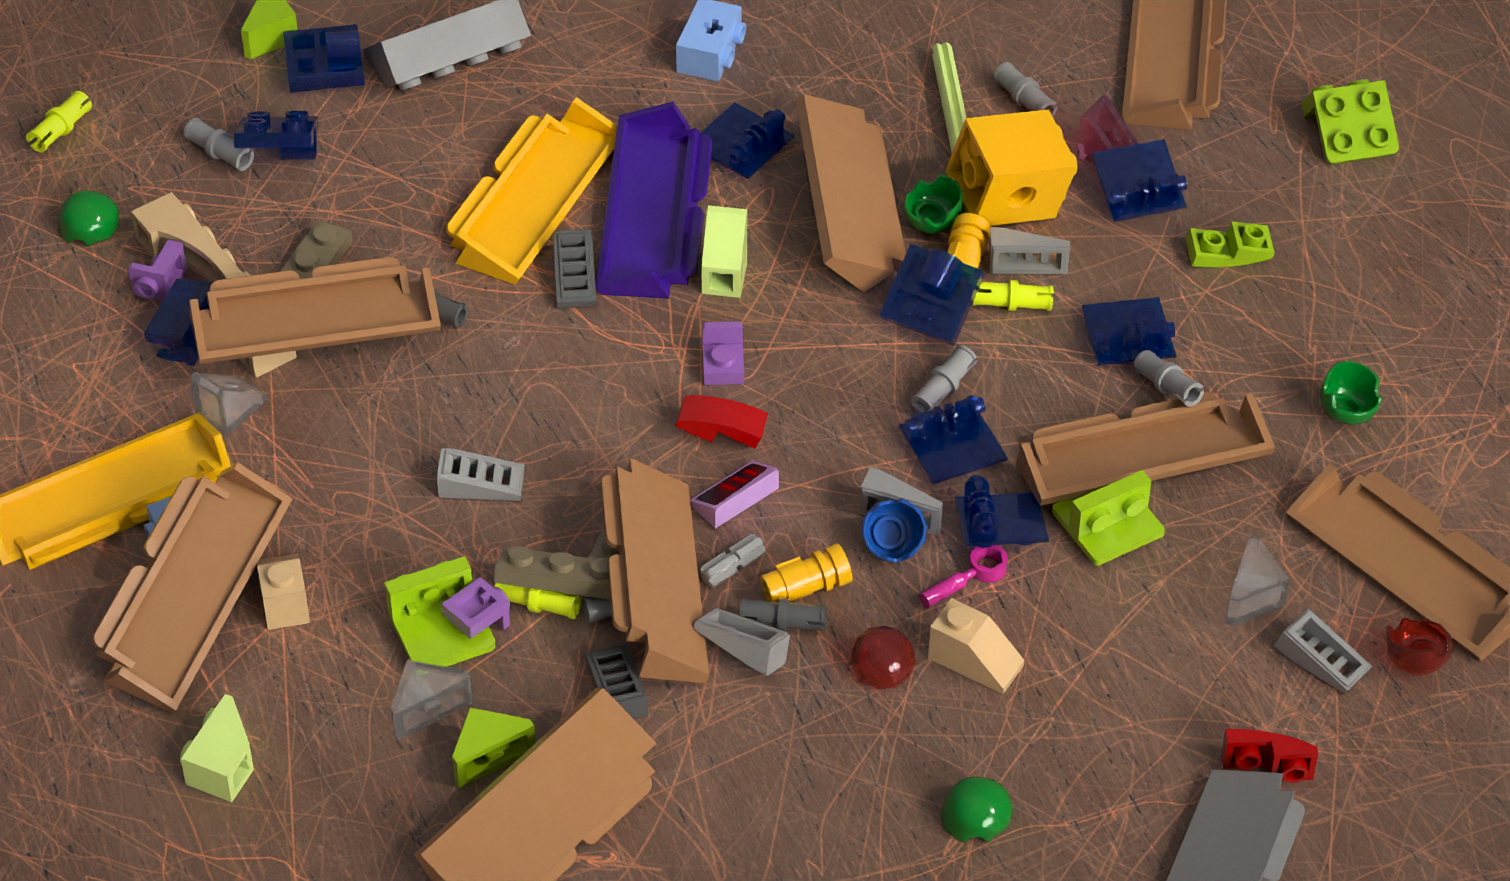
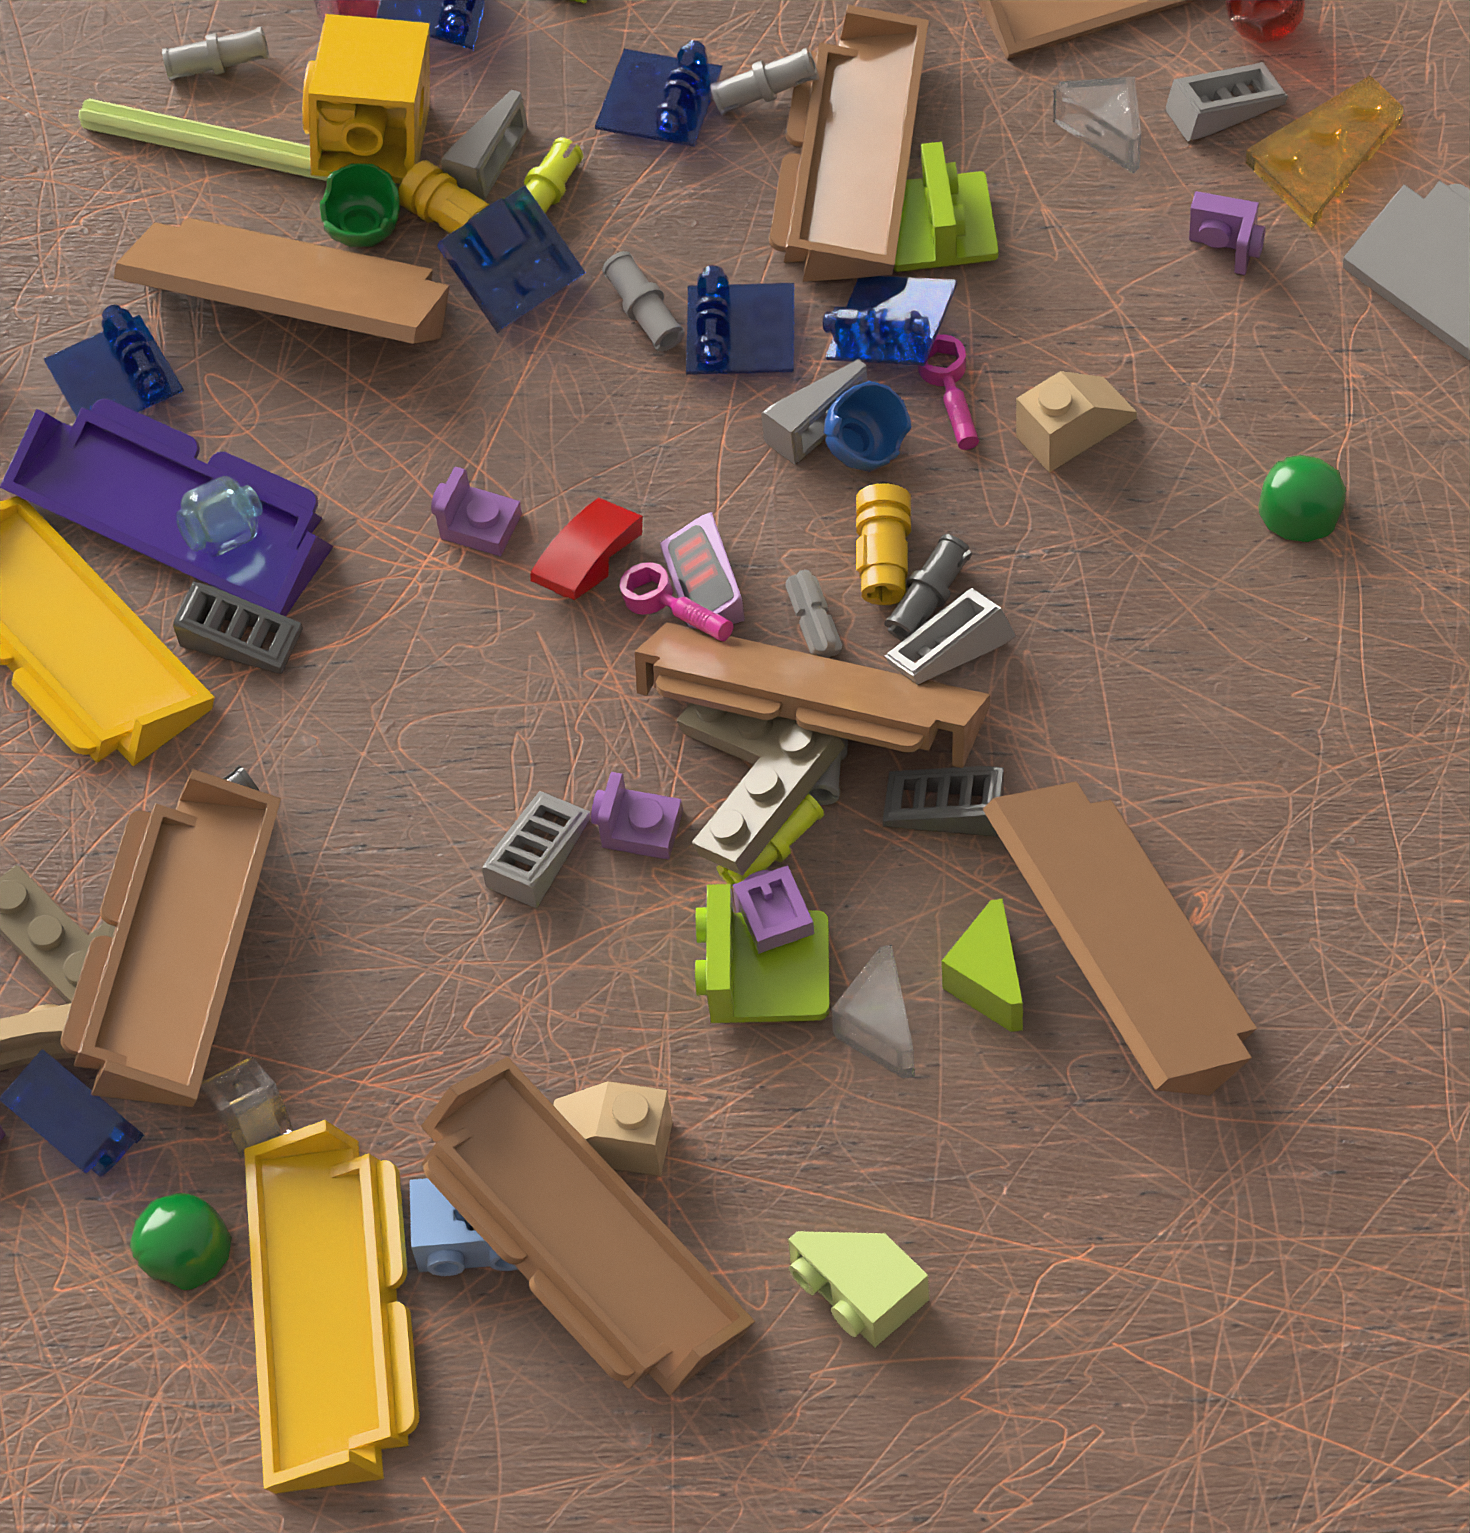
camera: 60 degrees left, 10 degrees up
yellowish green slope [702,205,747,298] -> none
clear red hair [848,625,916,690] -> none
red slope [1221,729,1319,783] -> none
none -> green hair [130,1193,232,1290]
none -> clear light blue head [176,476,262,557]
none -> medium lavender bracket [591,772,683,860]
none -> dark pink piece [619,562,733,642]
none -> medium lavender bracket [1189,191,1266,275]
none -> clear yellow wing [1245,75,1404,229]

